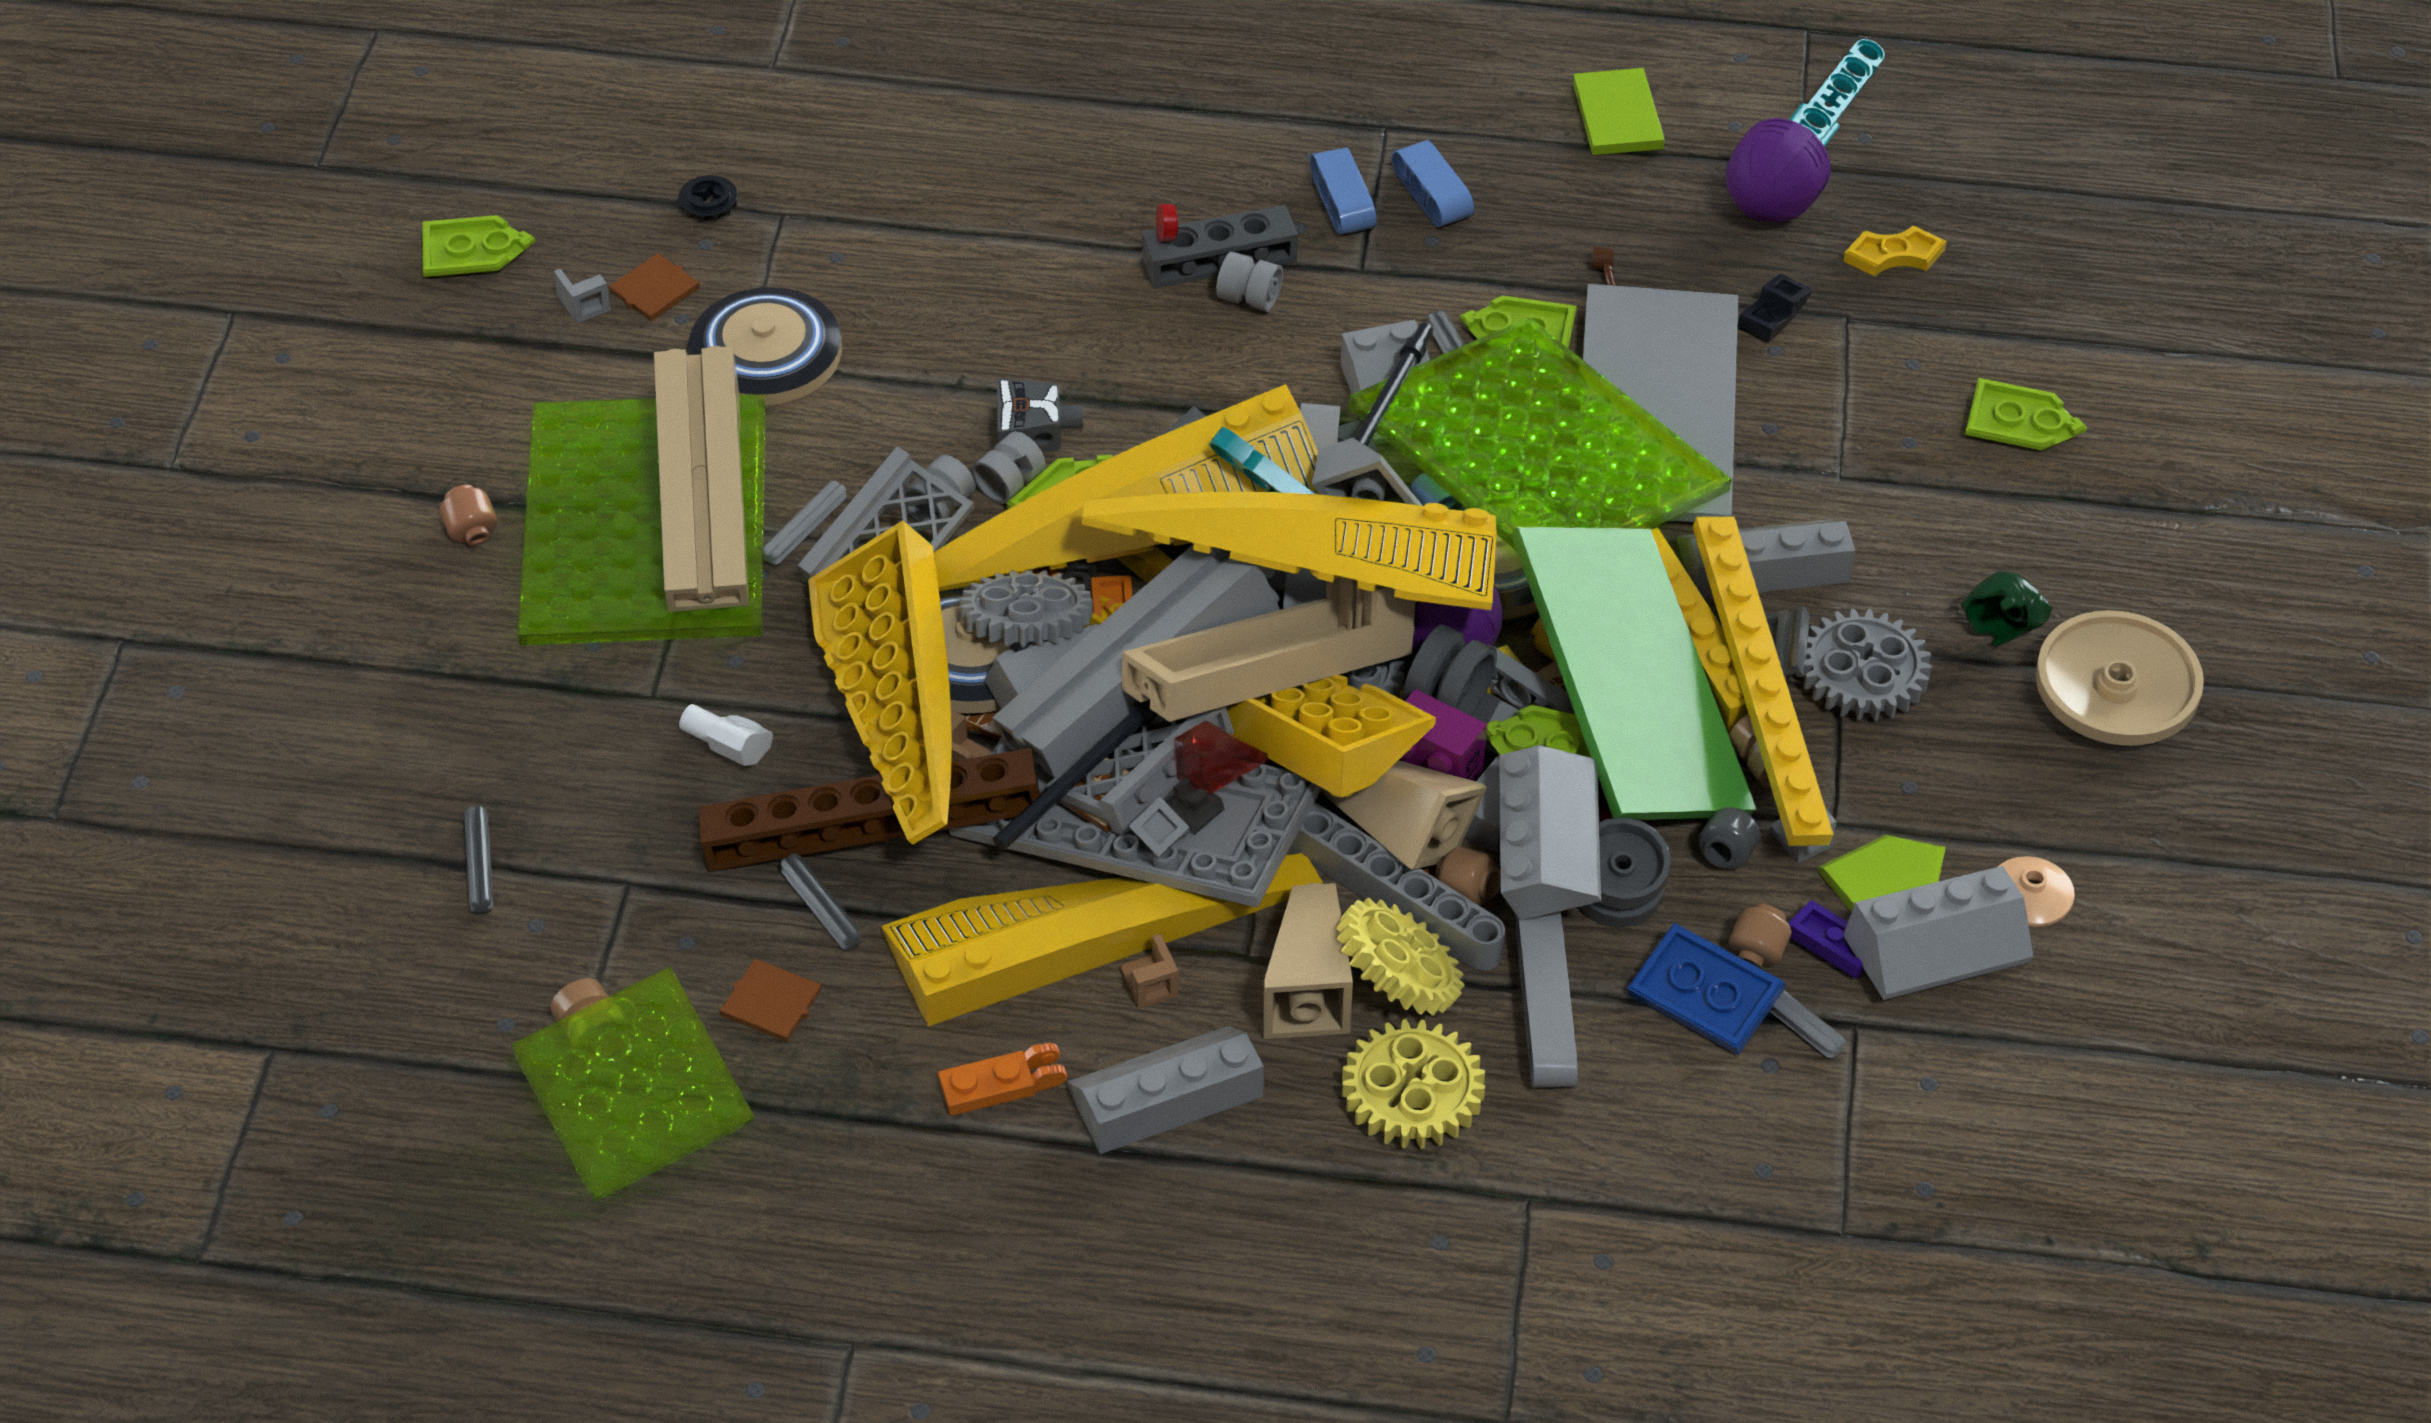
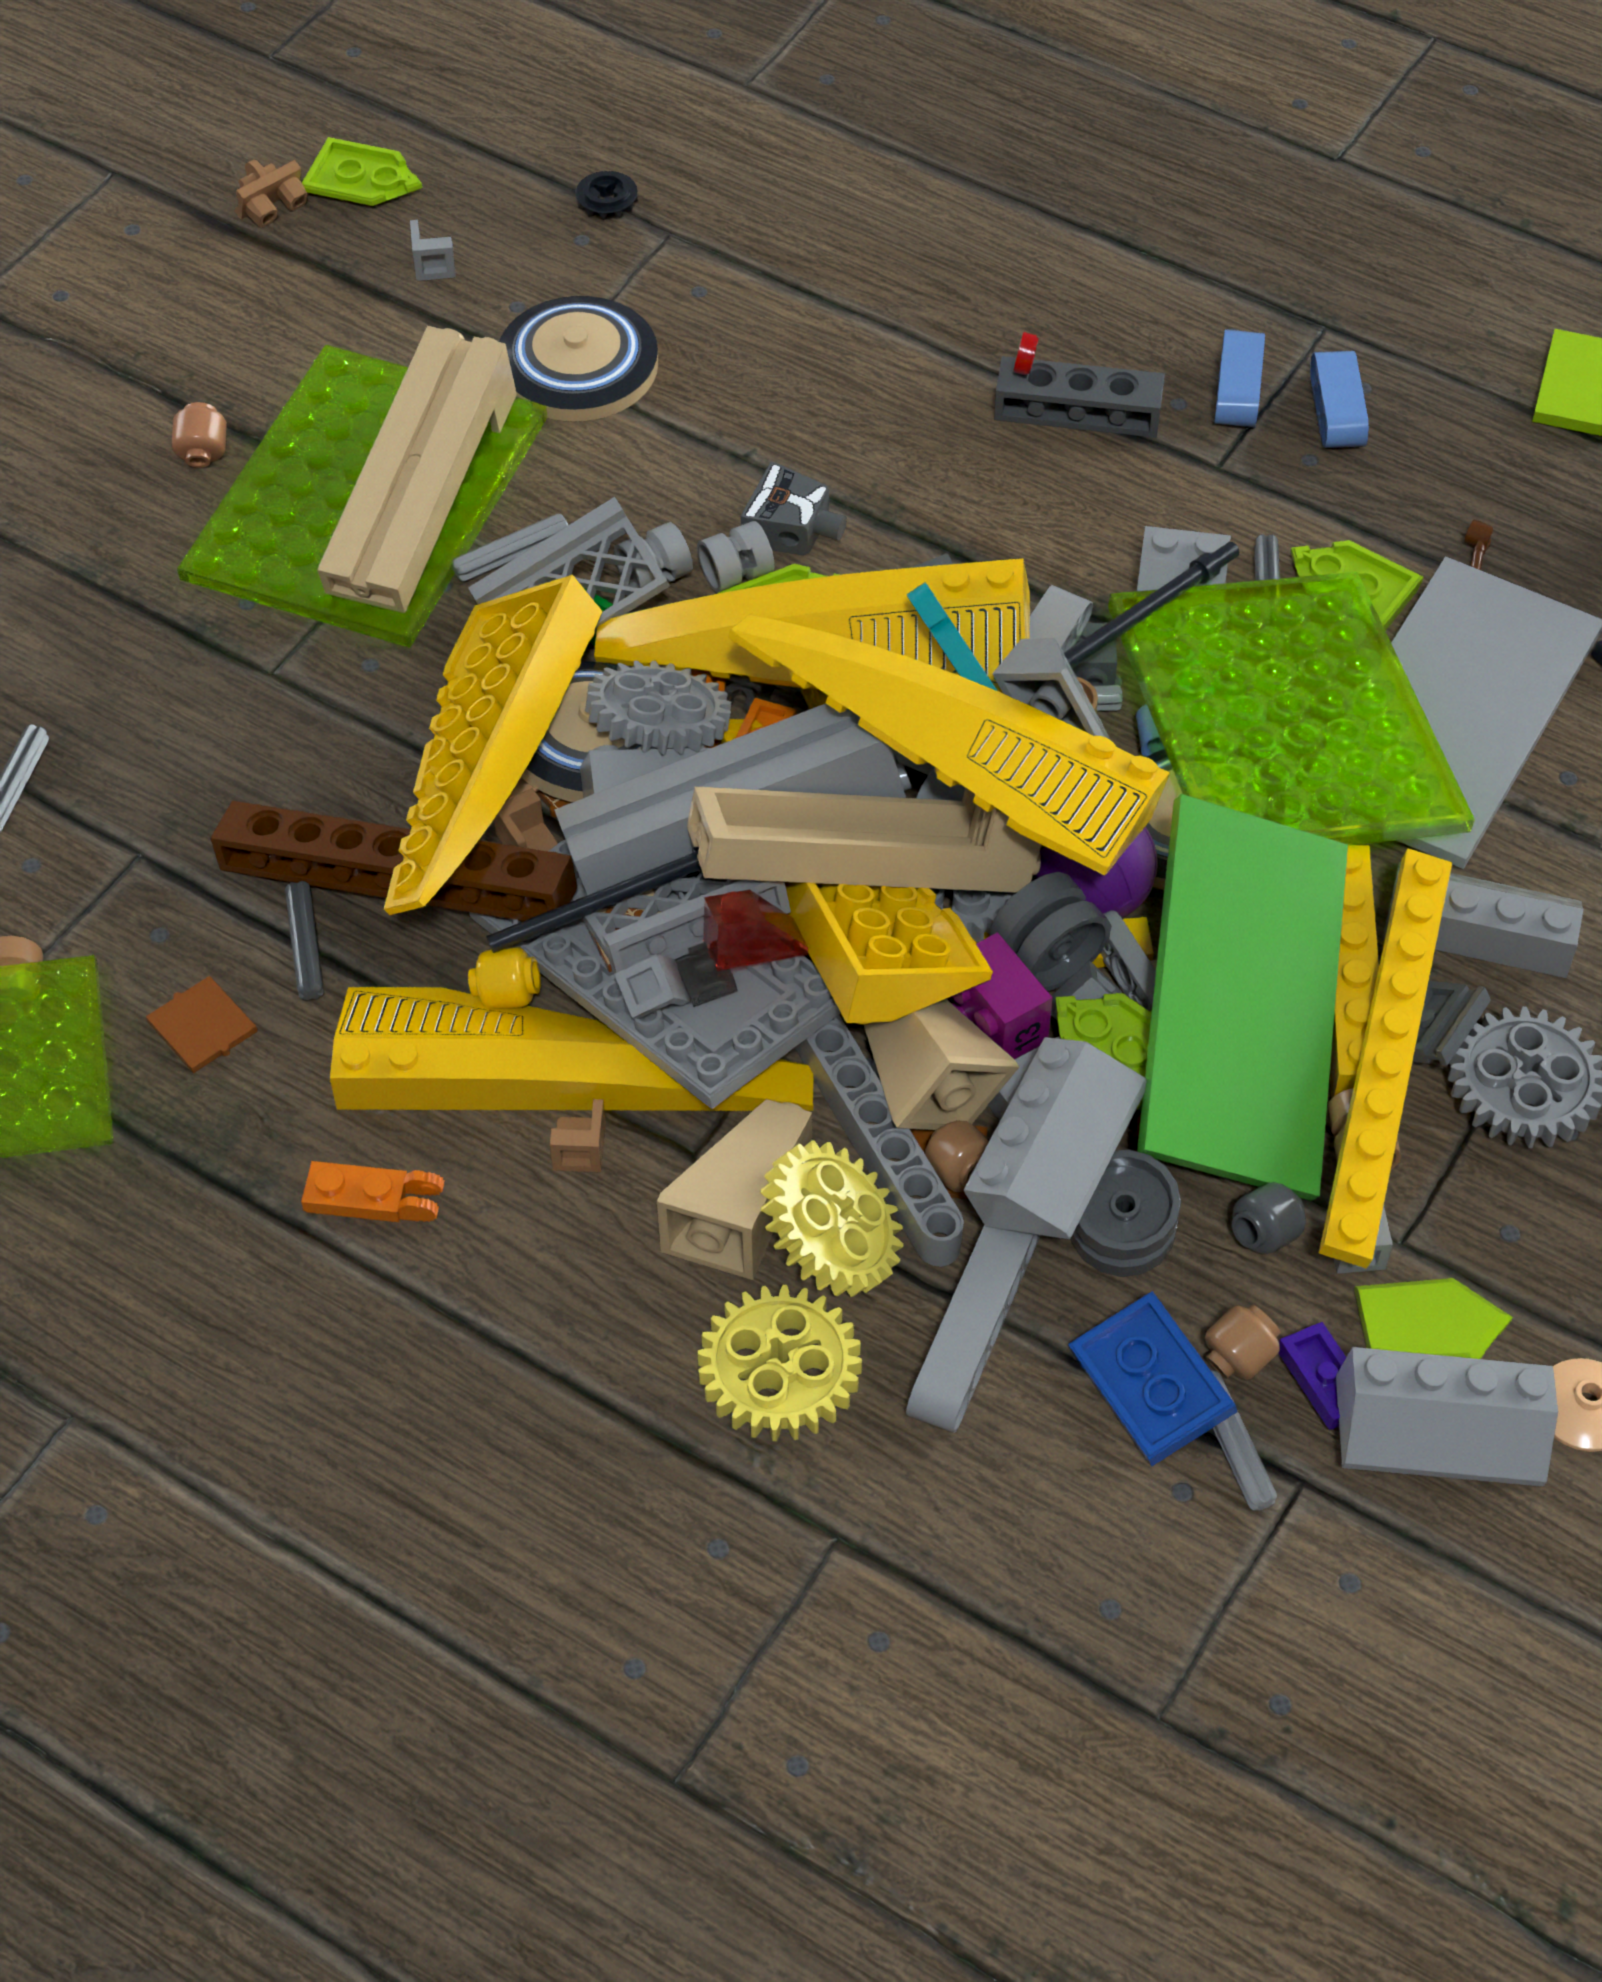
camera: 25 degrees right, 5 degrees up
dark orange piece [609,253,700,321] -> none
white piece [679,704,773,766] -> none
light grey slope [1067,1026,1264,1154] -> none
light grey wheel [1216,251,1283,312] -> none
none -> medium nougat hips [235,159,307,228]
none -> yellow head [468,946,541,1009]

